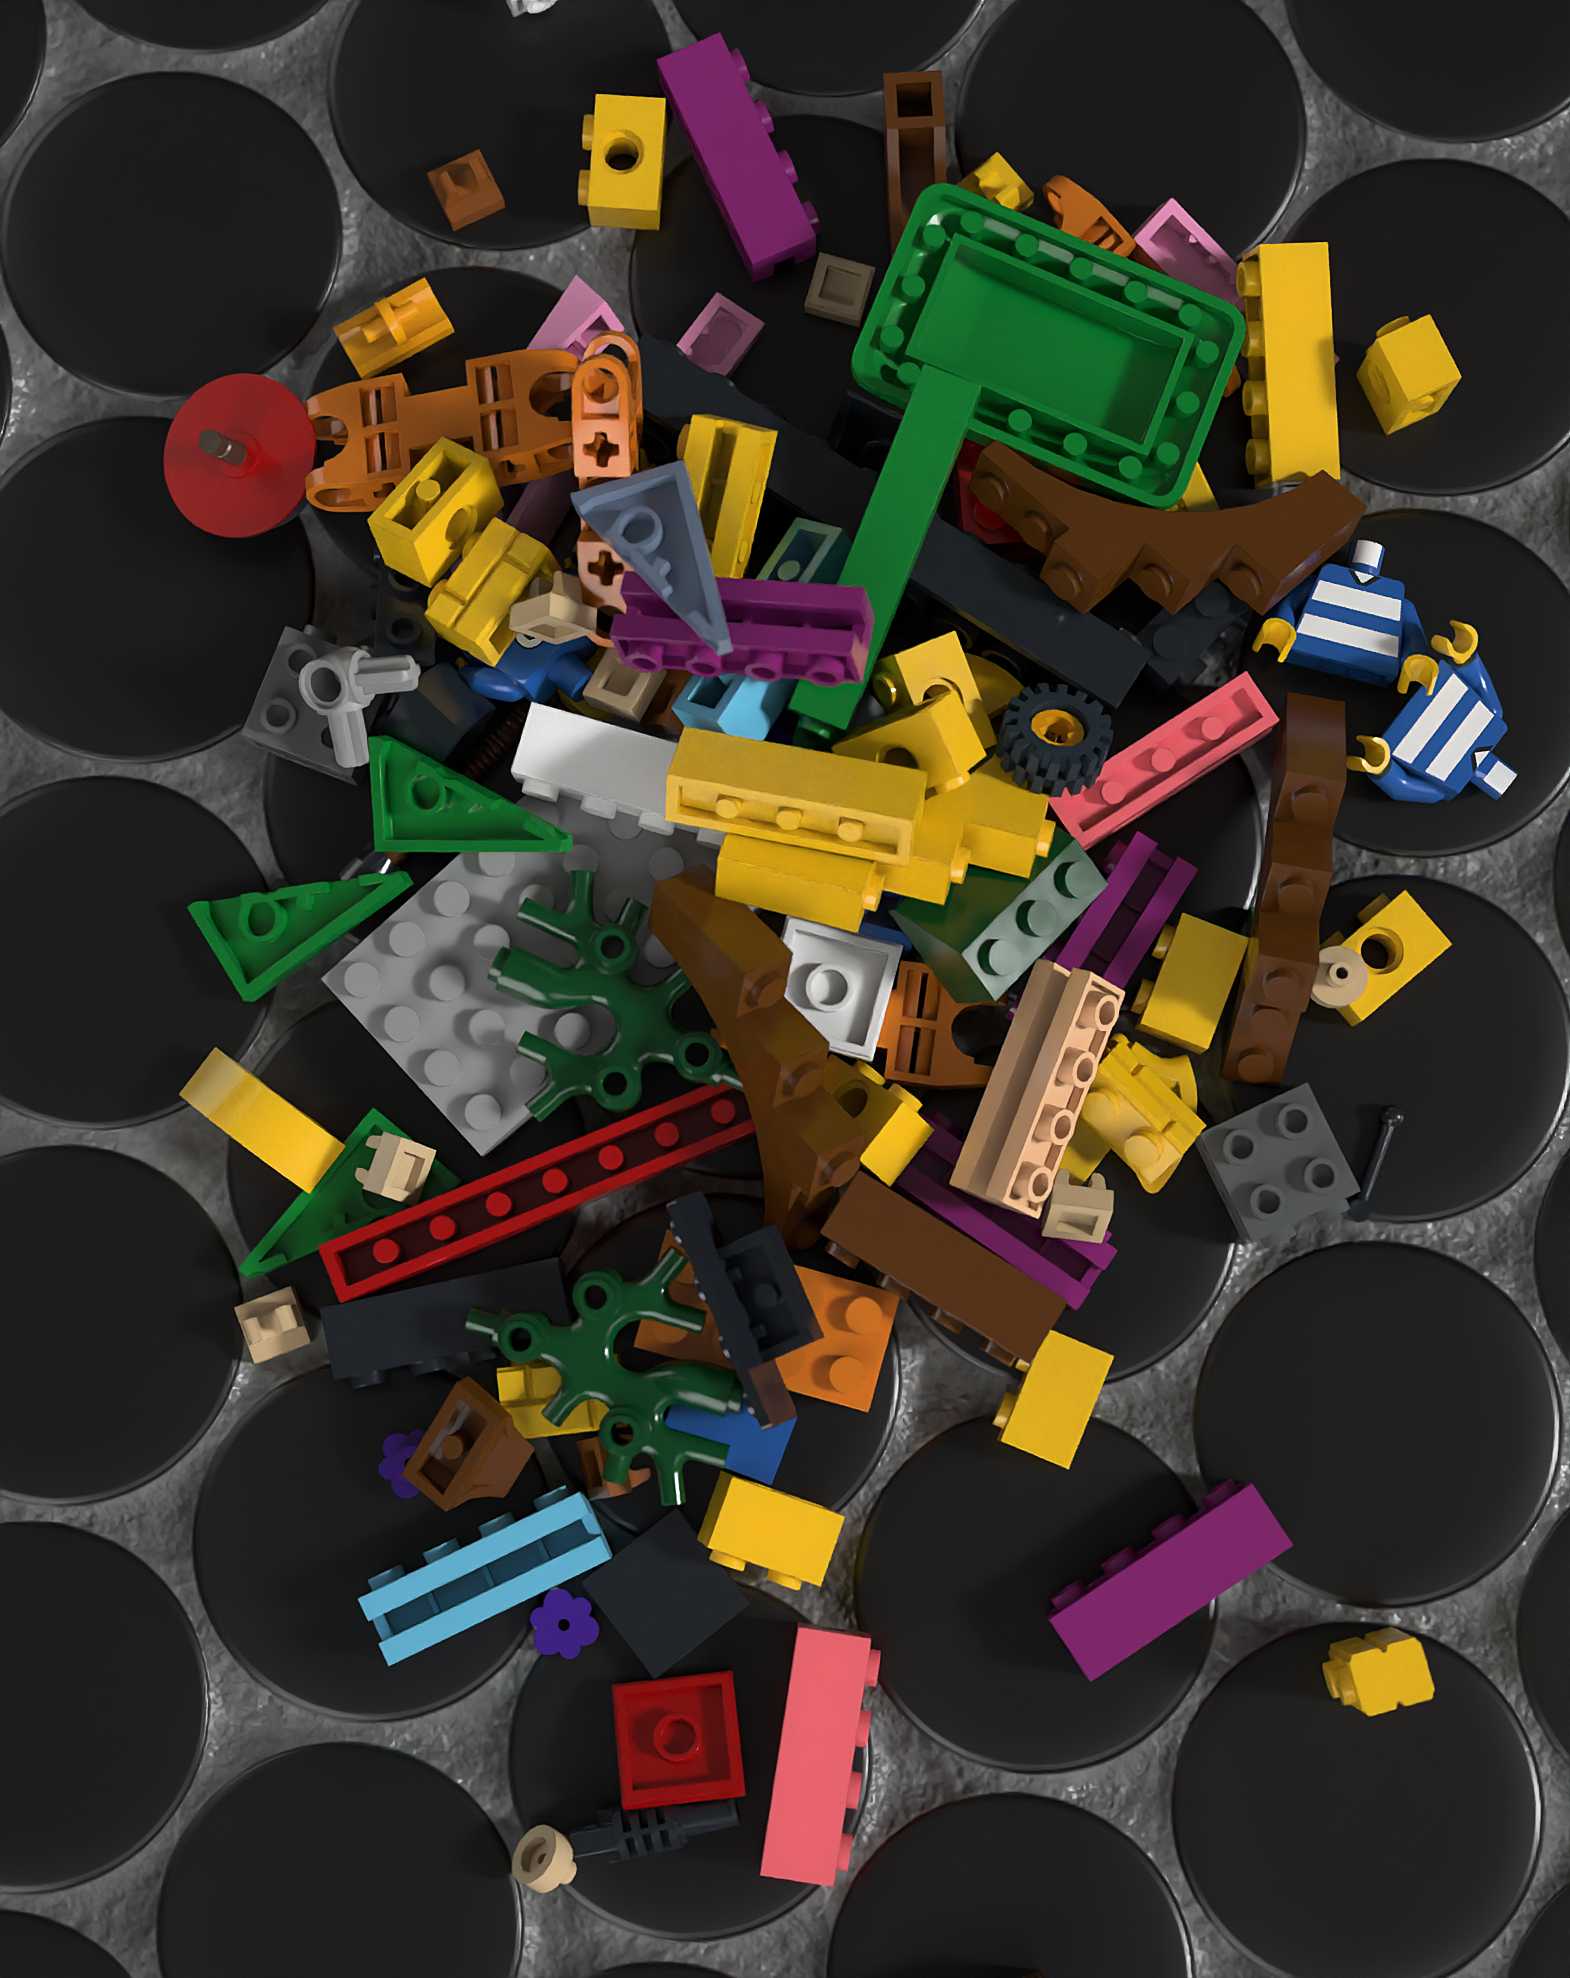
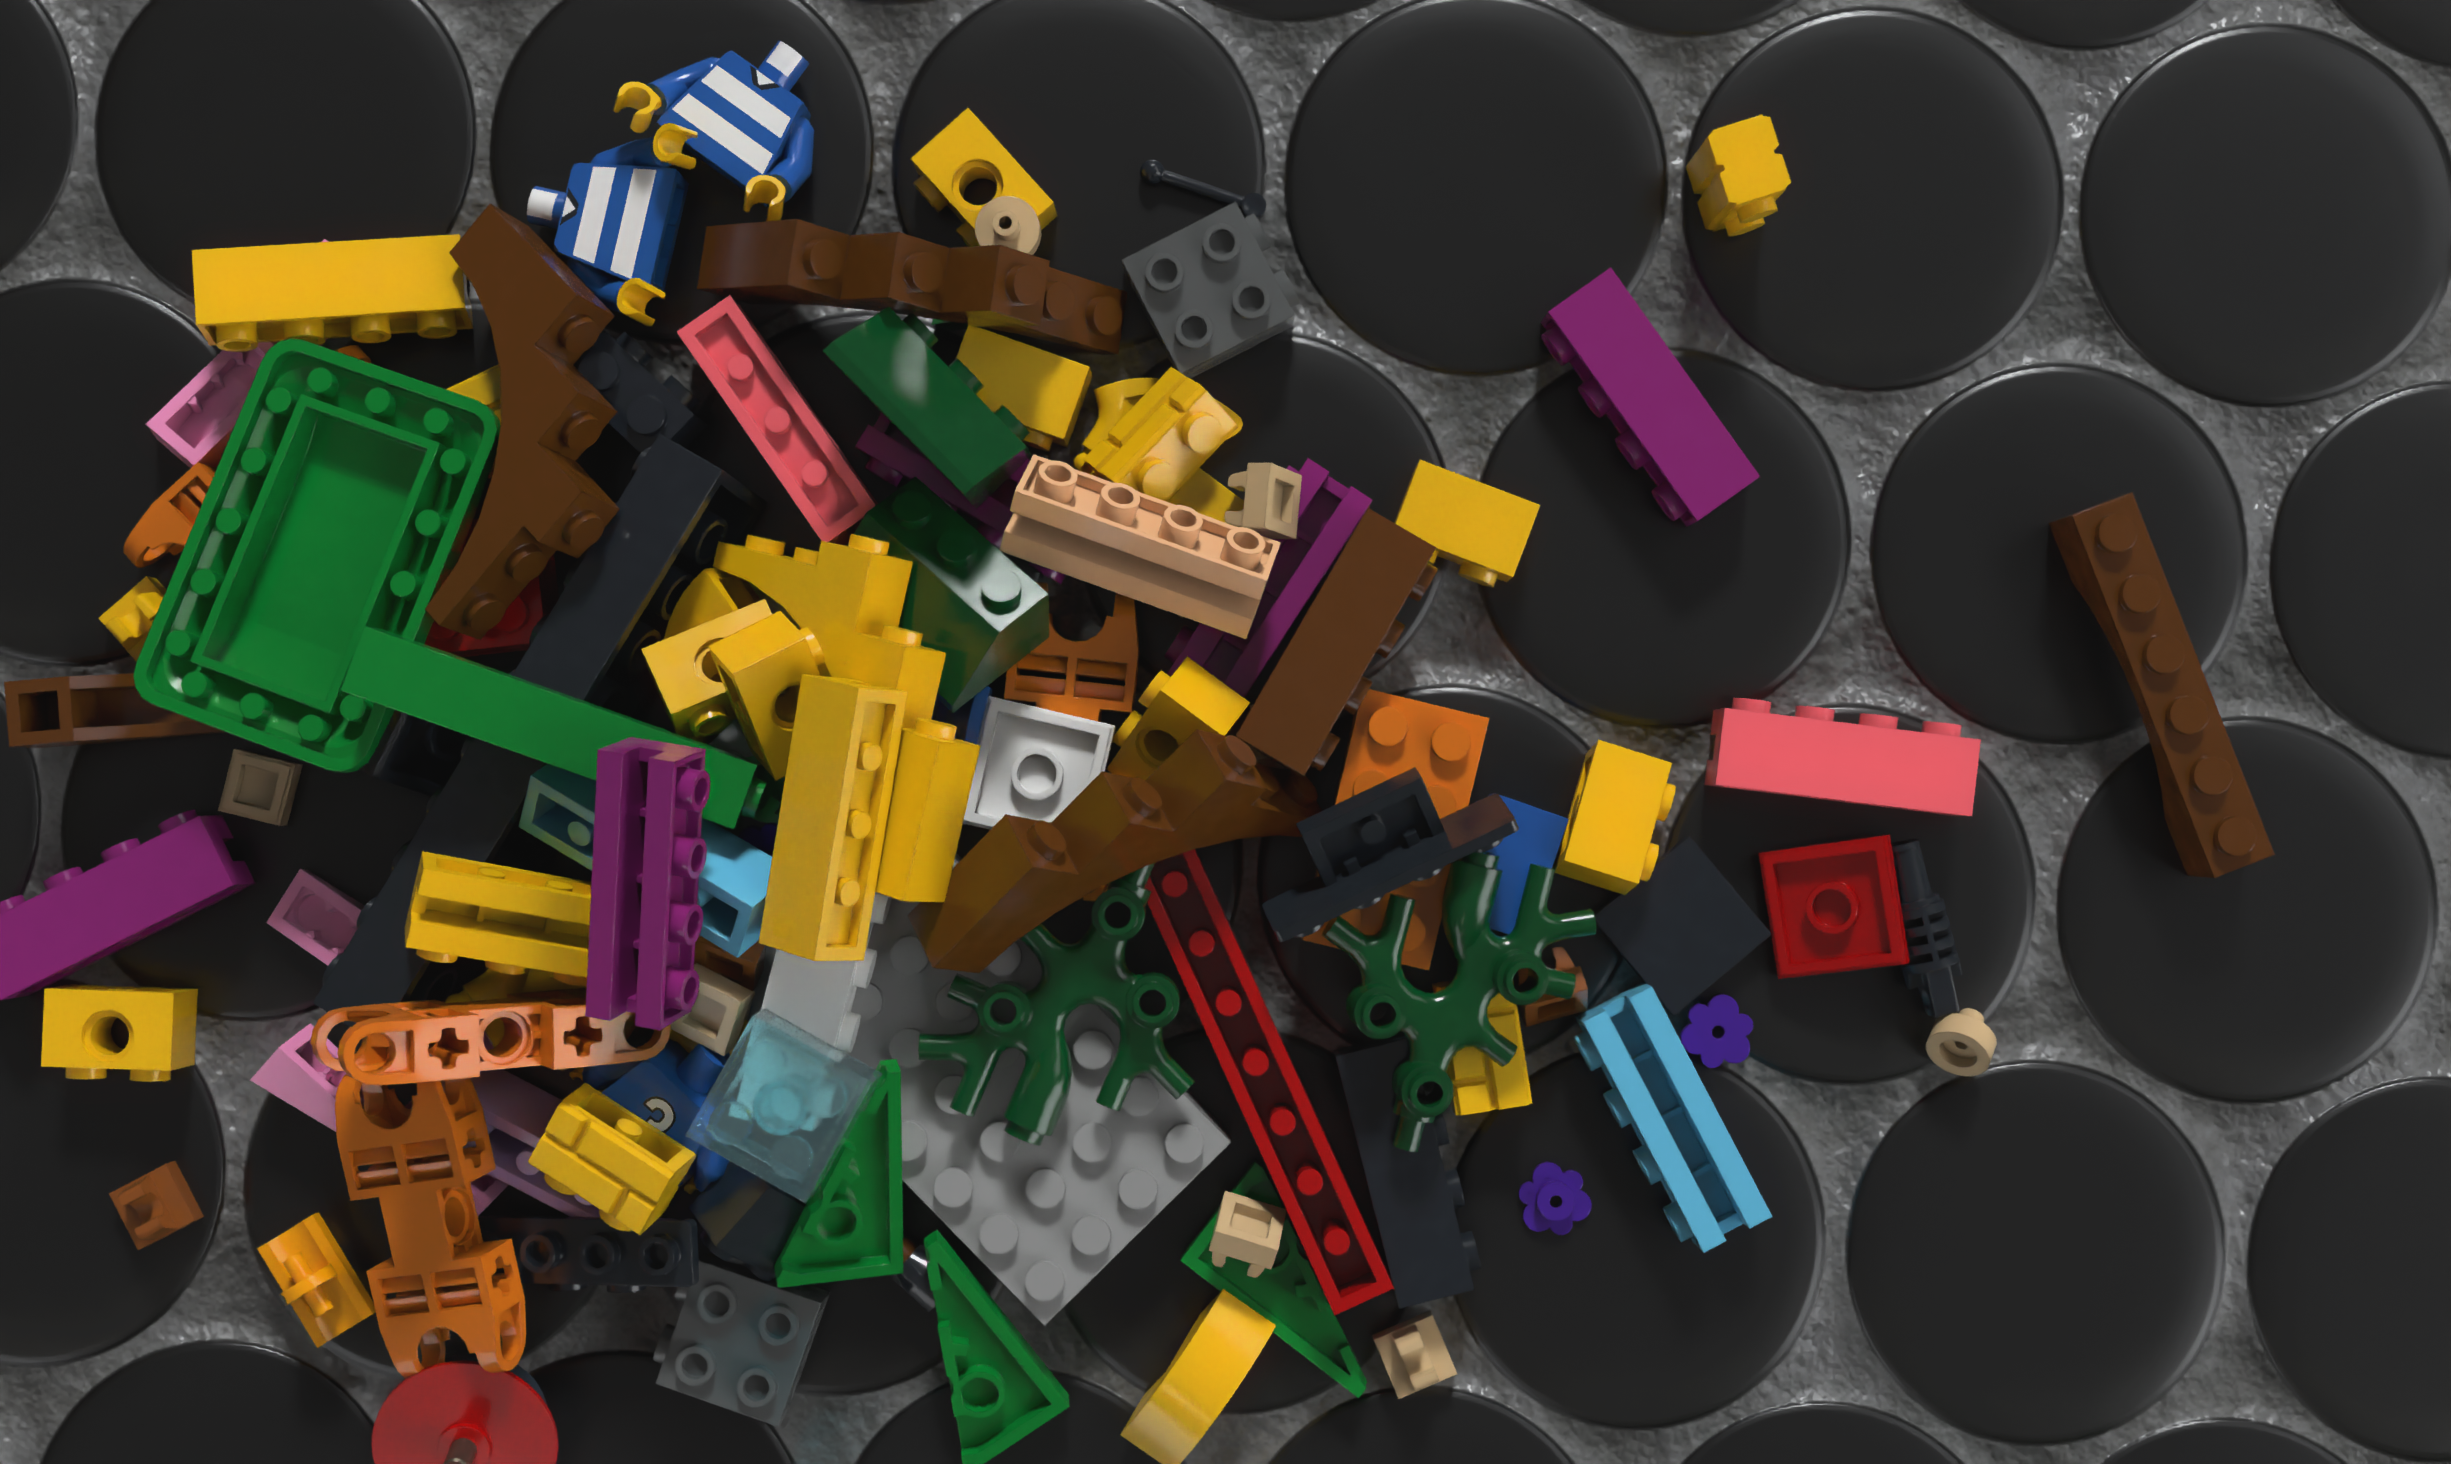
camera: 95 degrees left, 5 degrees up
light grey axle [299,646,421,768] -> none
yellow brick [367,436,504,588] -> none
reddish brown slope [401,1376,535,1512] -> none
tan tile [509,571,597,645] -> none
sand blue wing [570,459,733,656] -> none
black bush [996,683,1113,797] -> none
yellow brick [1356,314,1462,435] -> none
none -> clear light blue brick [685,1009,883,1203]
none -> dark green slope [823,307,1031,509]

